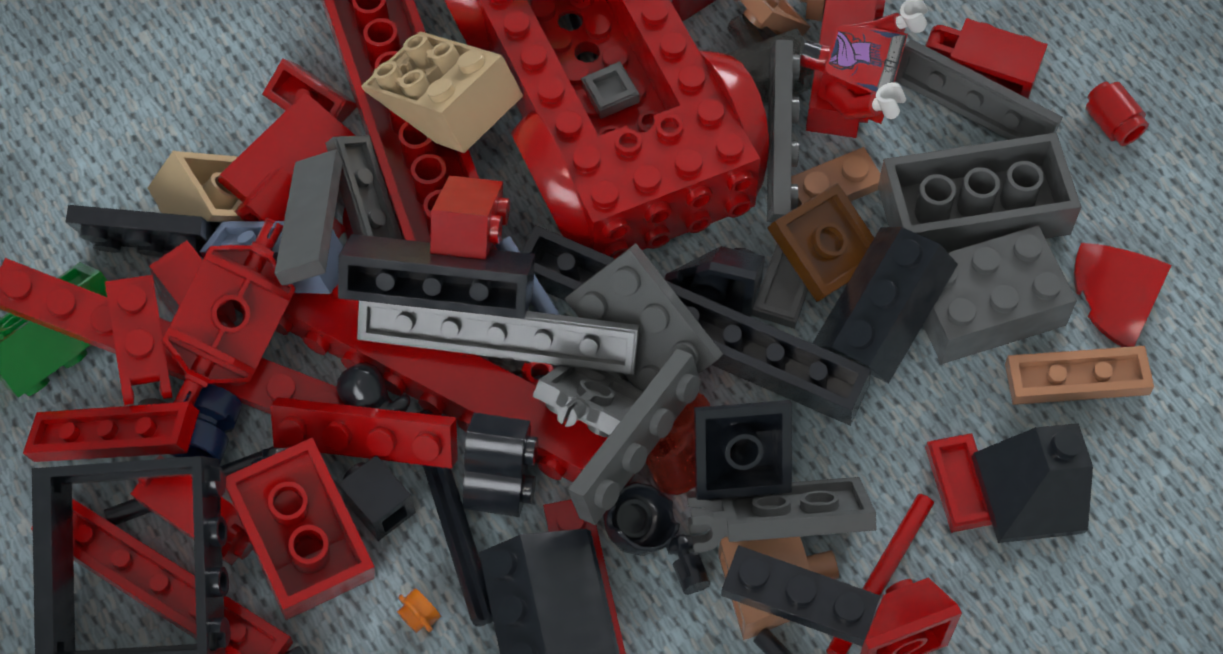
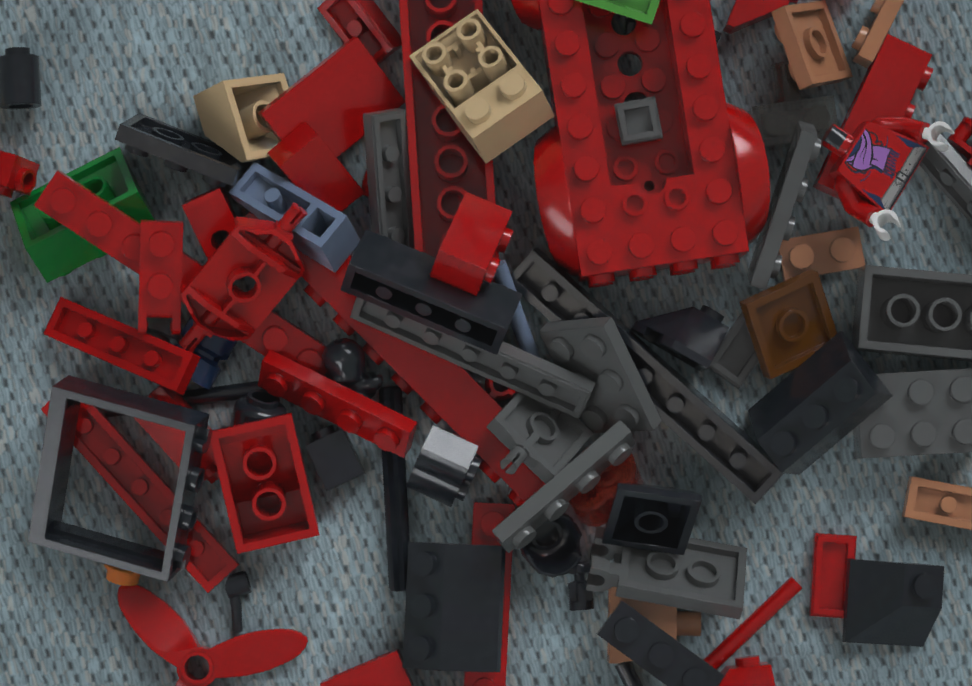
camera: 10 degrees right, 25 degrees up
dark grey tile [274,149,343,286] -> none
orange plate [397,588,441,633] -> none

